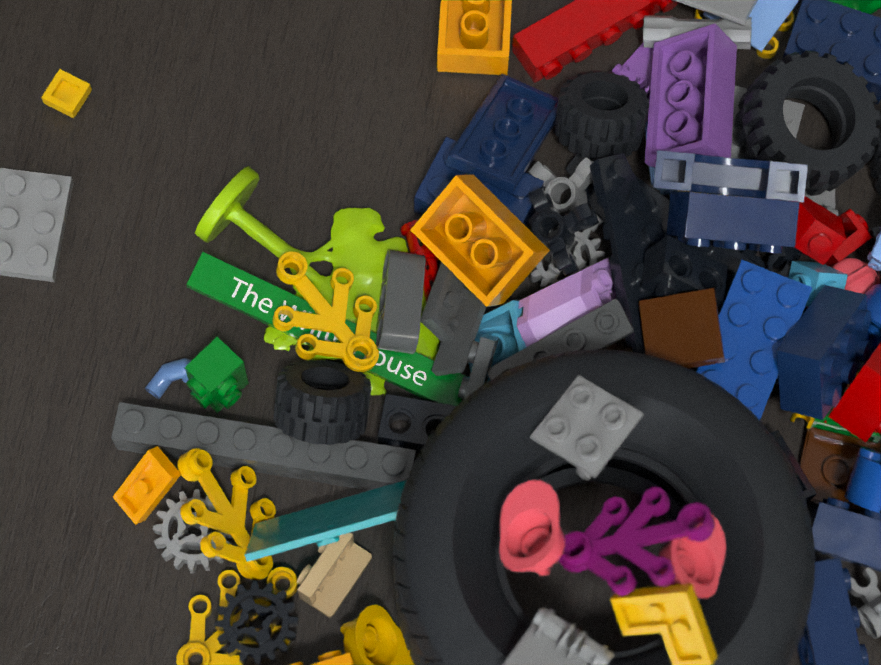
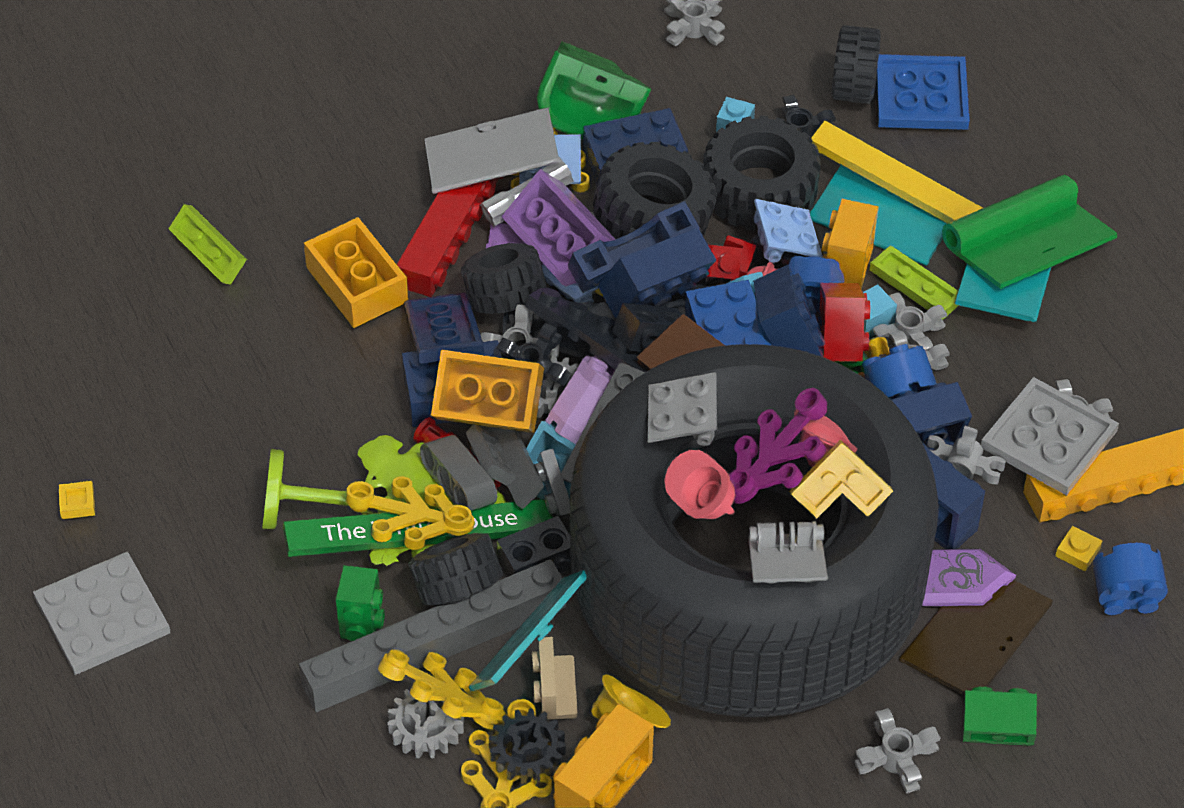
camera: 35 degrees left, 20 degrees down
light orange plate [113,446,181,525] -> none
medium blue arm [145,358,192,399] -> none

